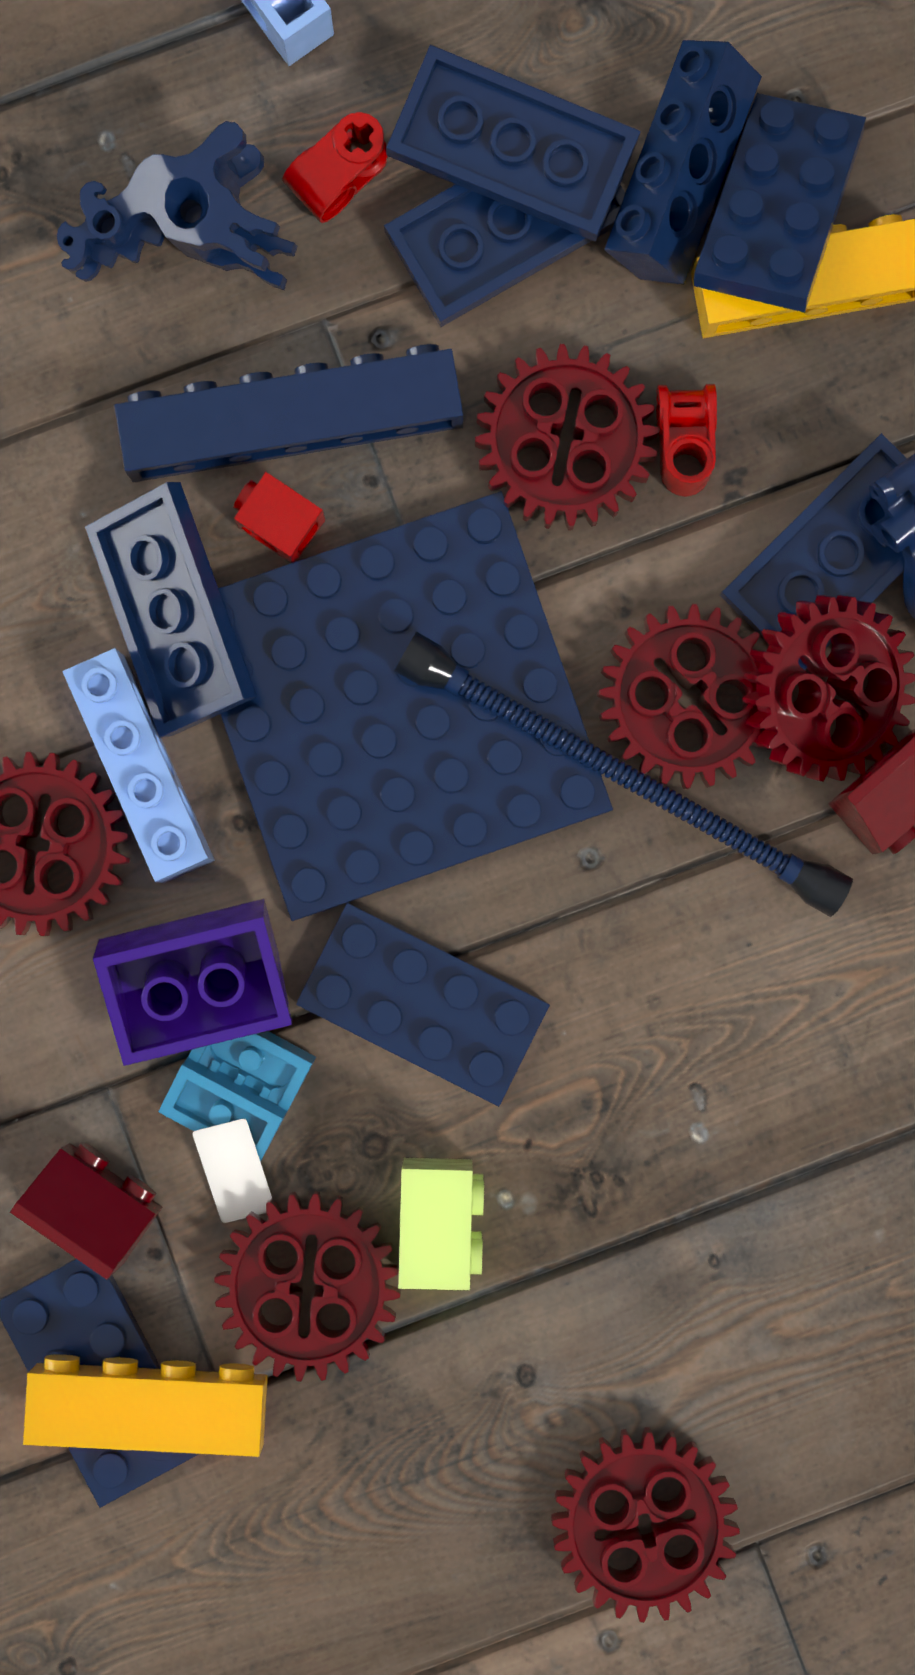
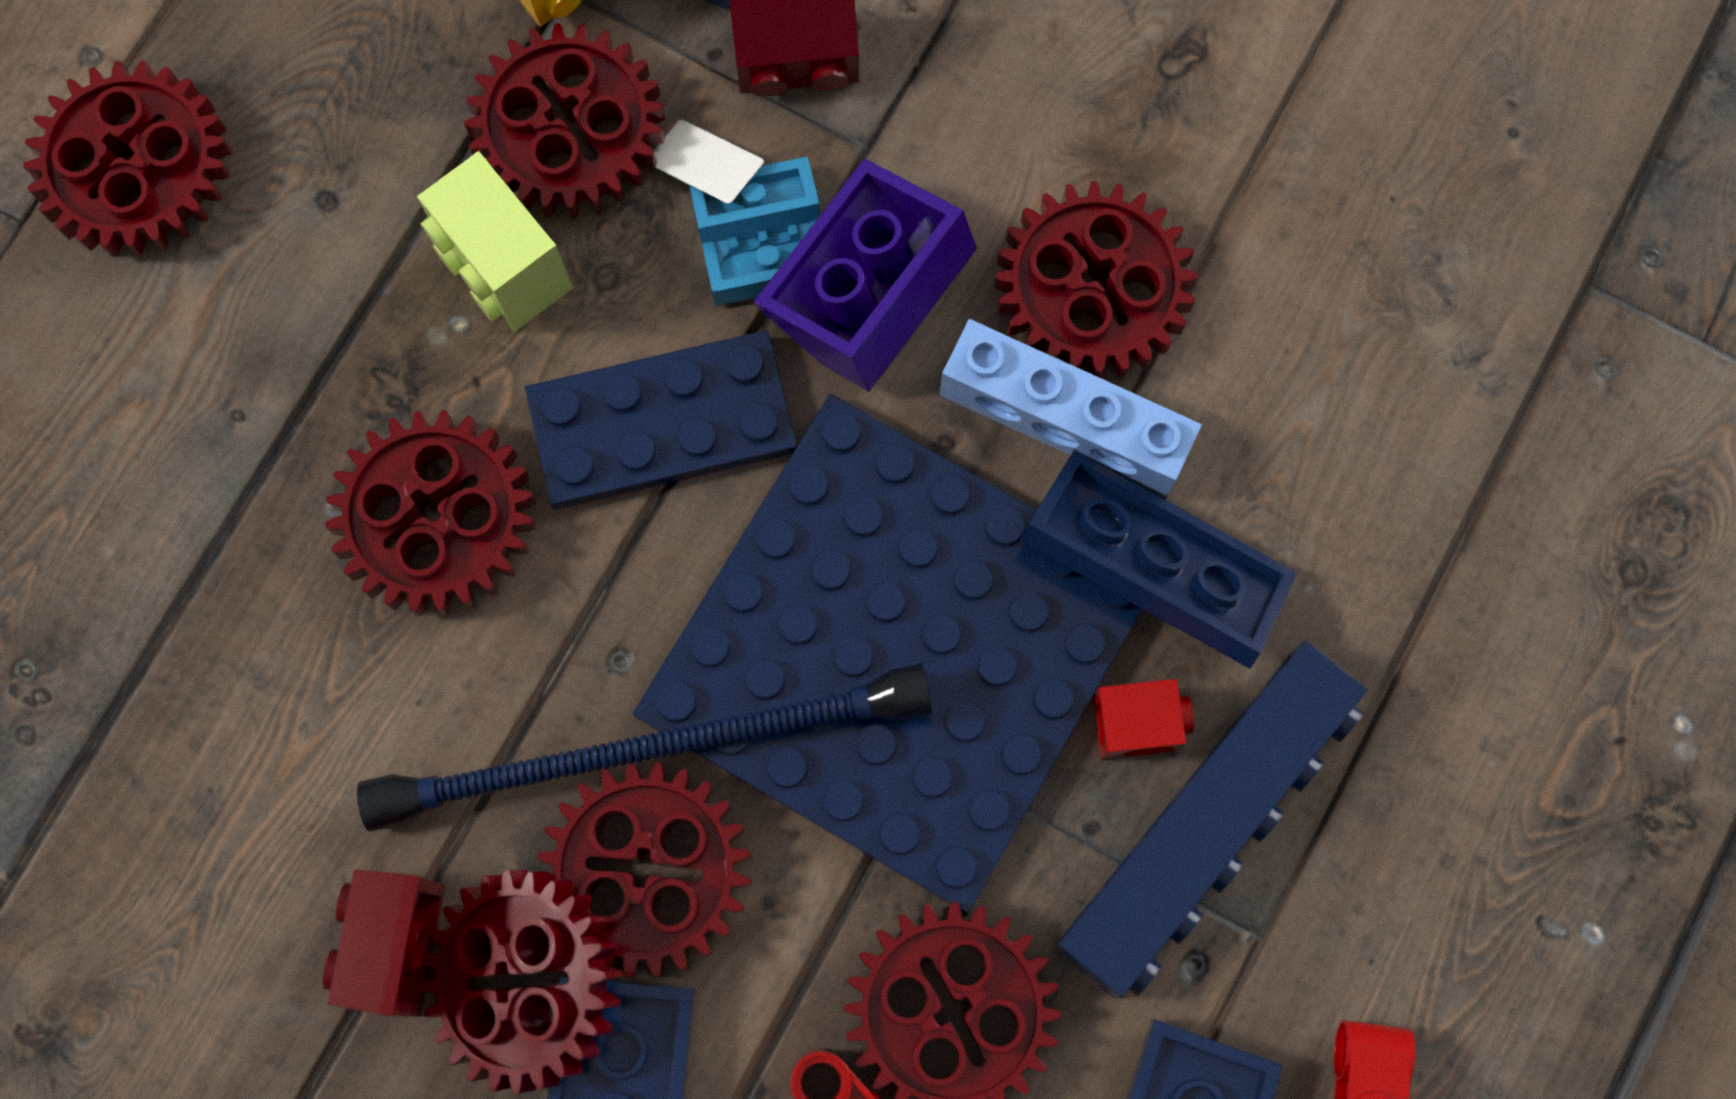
camera: 140 degrees right, 10 degrees down
dark blue animal [57,121,297,290] -> none
none -> dark red gear [325,410,536,616]

